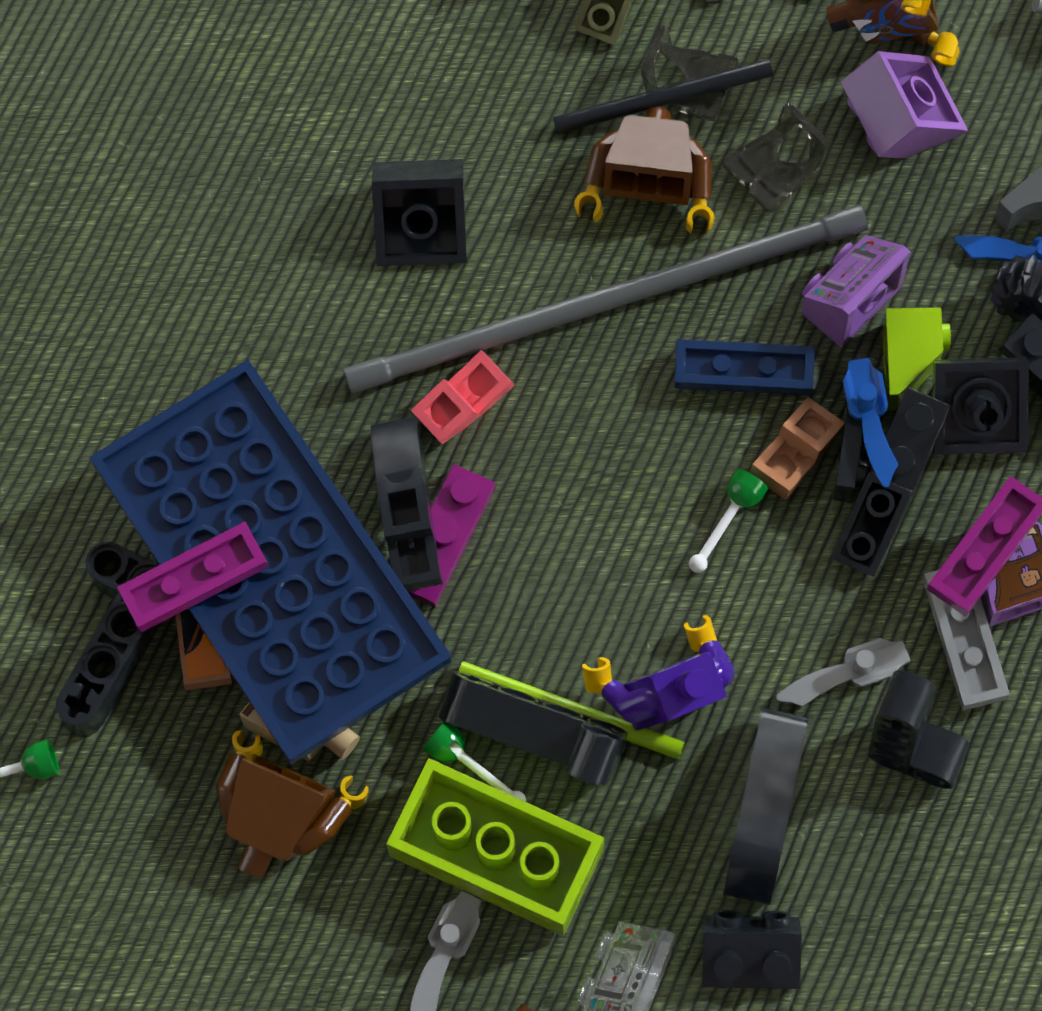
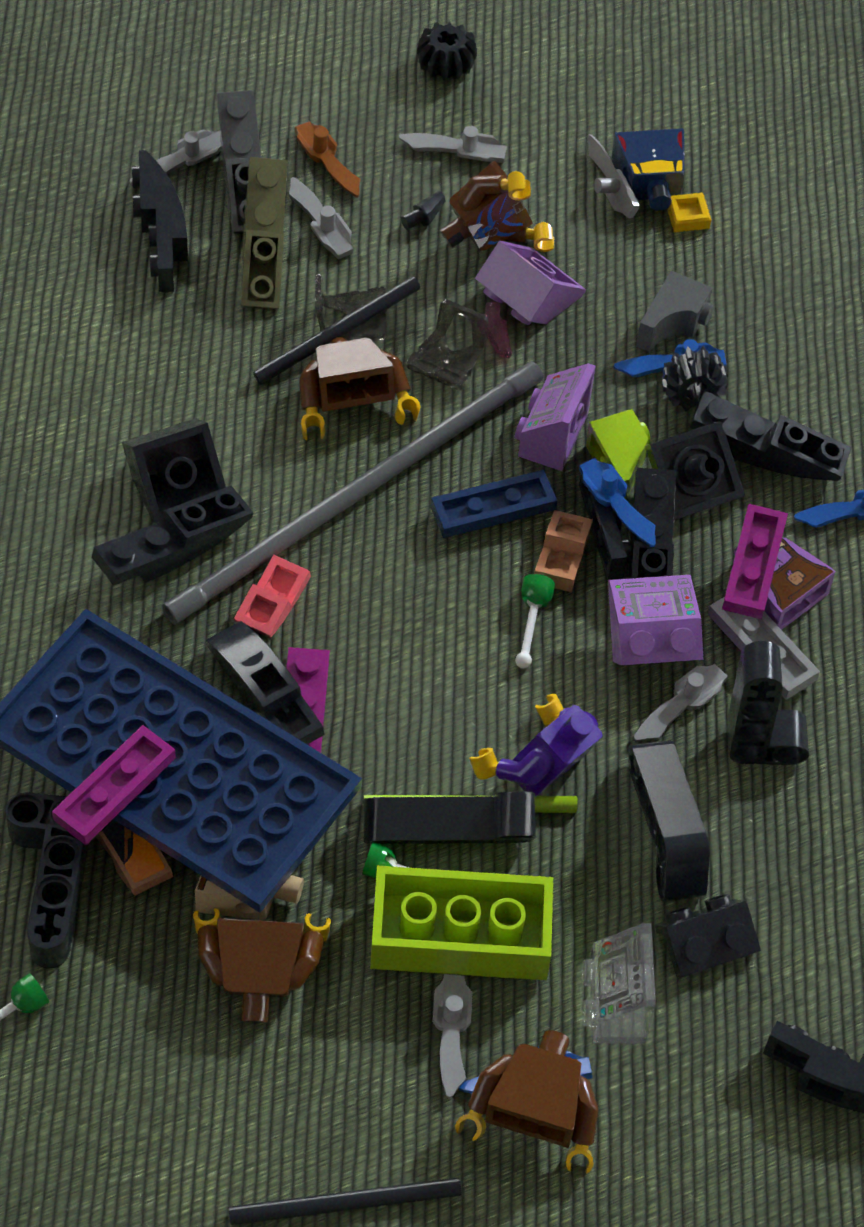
camera: 30 degrees left, 15 degrees down
none -> black slope [91,485,254,586]
none -> clear pink bar [478,302,512,359]
none -> medium lavender slope [608,575,703,665]

